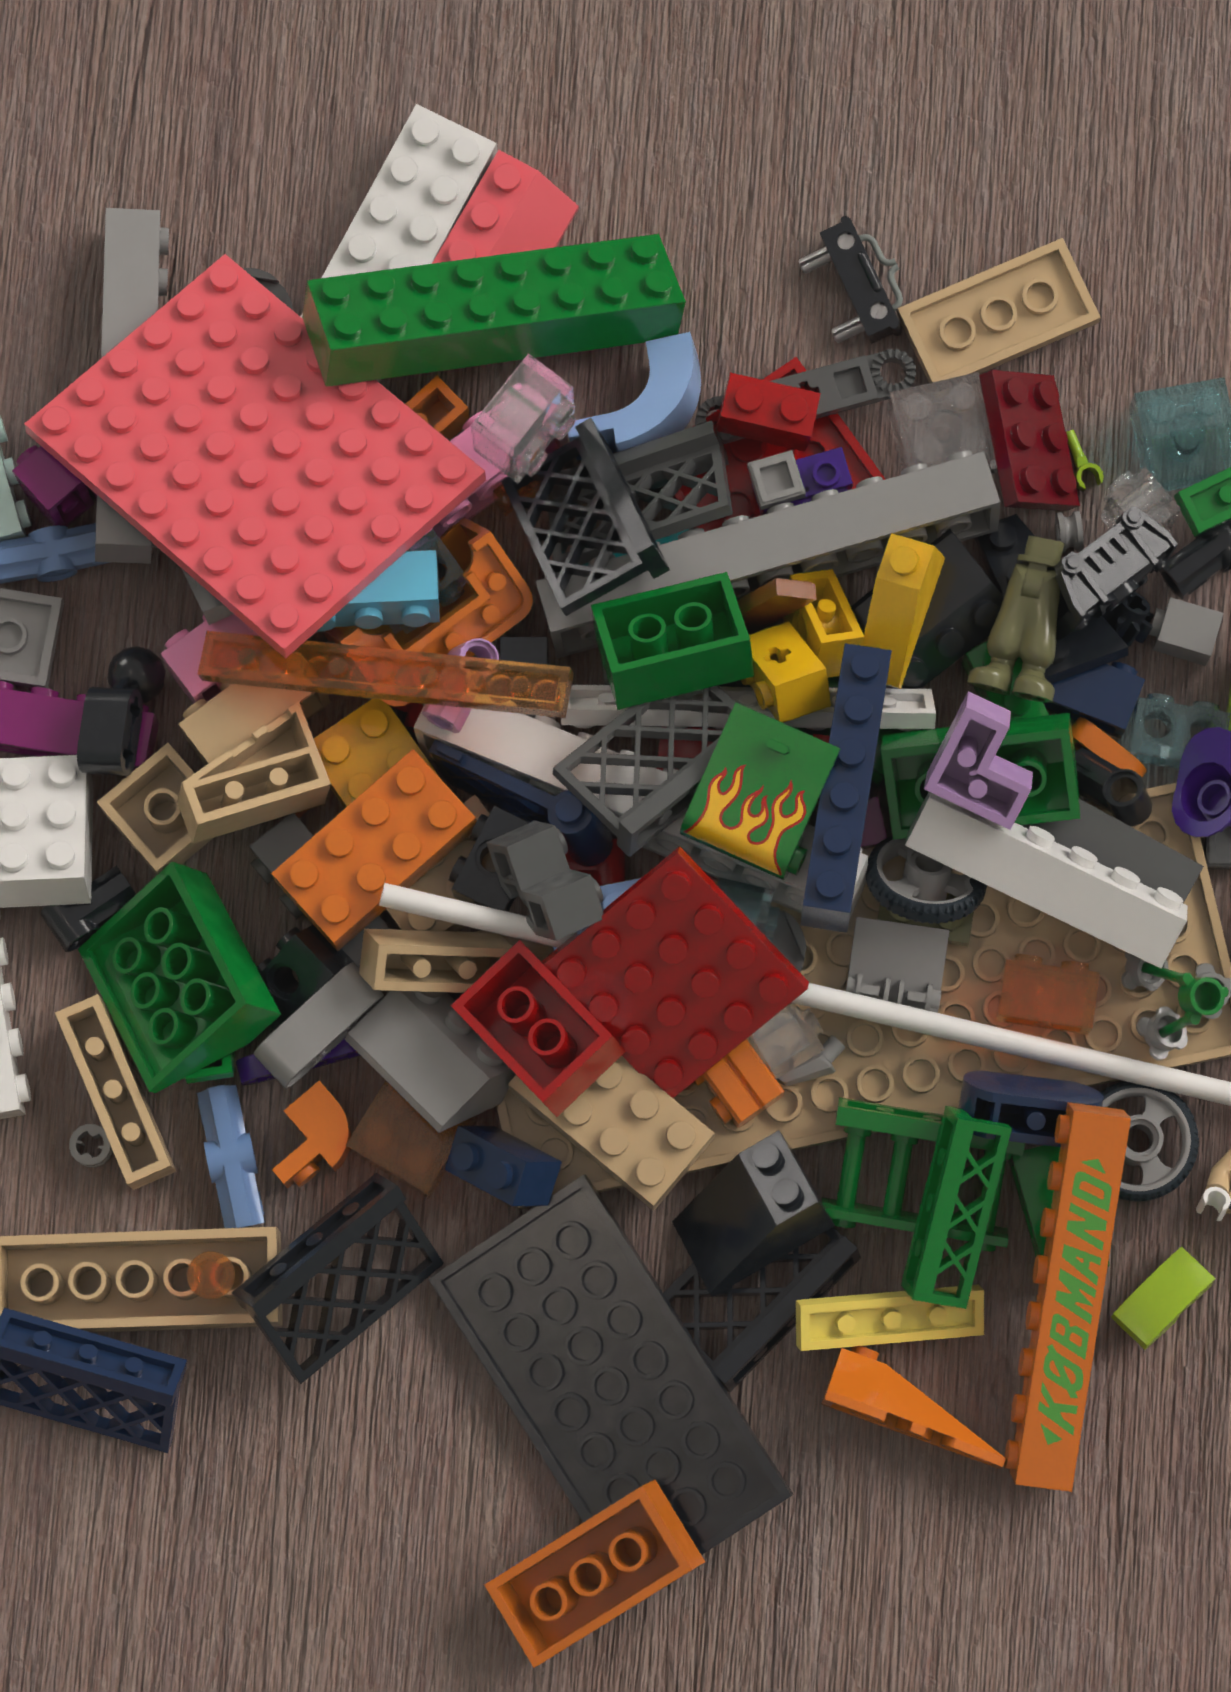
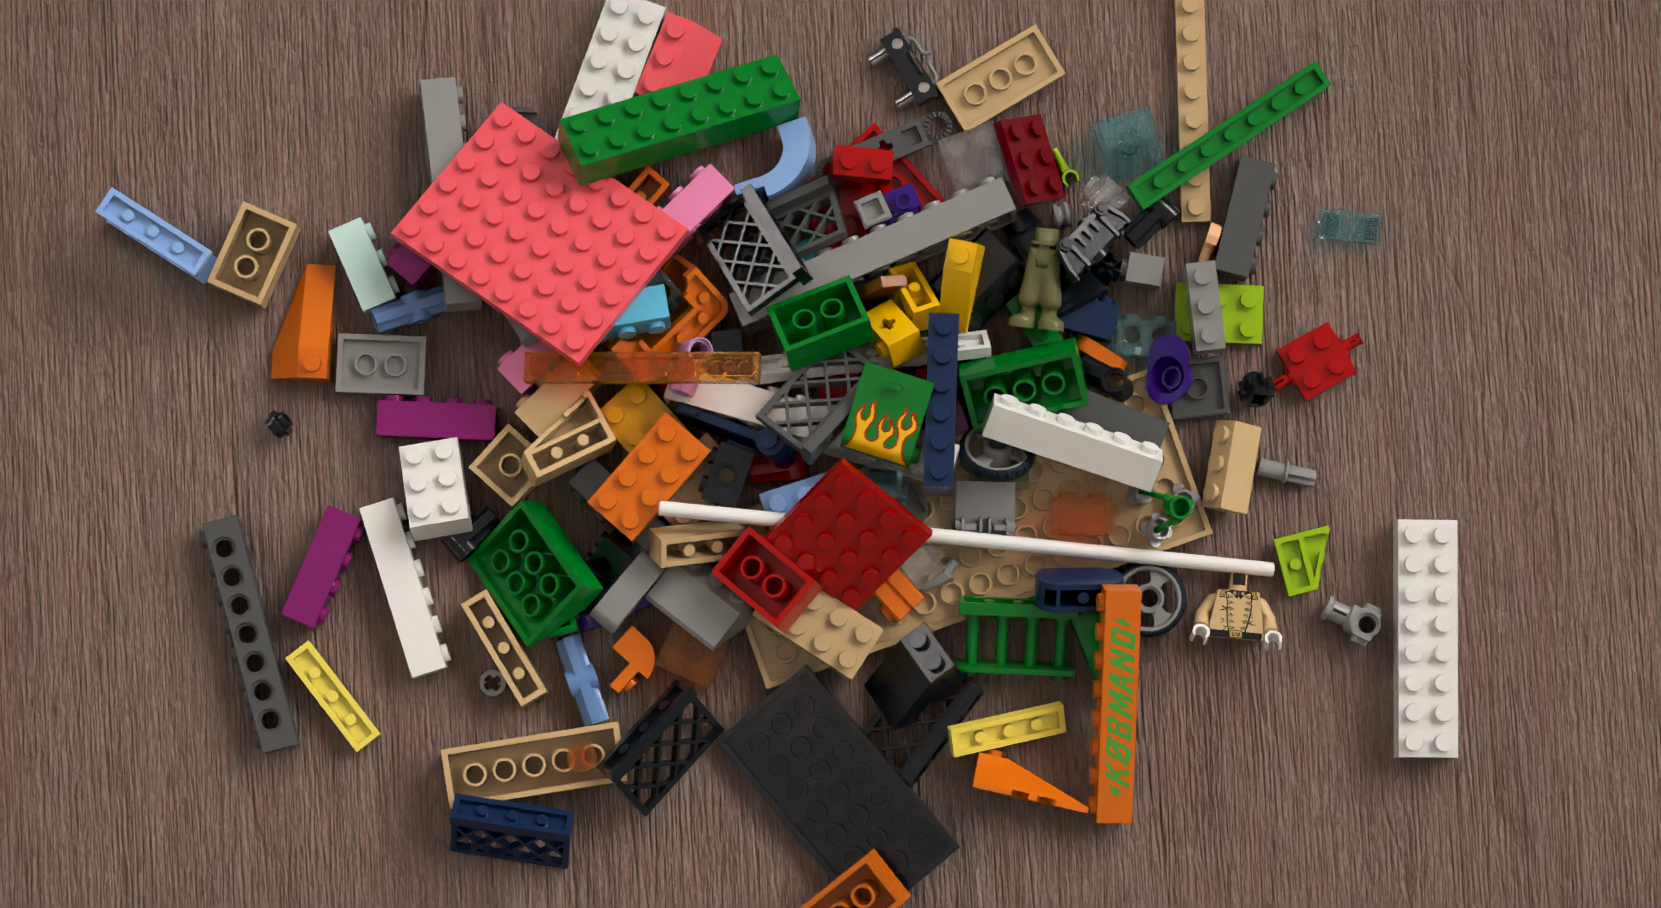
camera: 15 degrees left, 5 degrees up
black beam [77,646,166,776] -> none
dark blue brick [444,1126,562,1206] -> none
clear brick [471,353,576,483] -> none
dark grey brick [486,821,604,941] -> none
green fence [901,1106,1012,1309] -> none
lavender brick [924,691,1033,830] -> none
lime slope [1111,1246,1216,1350] -> none

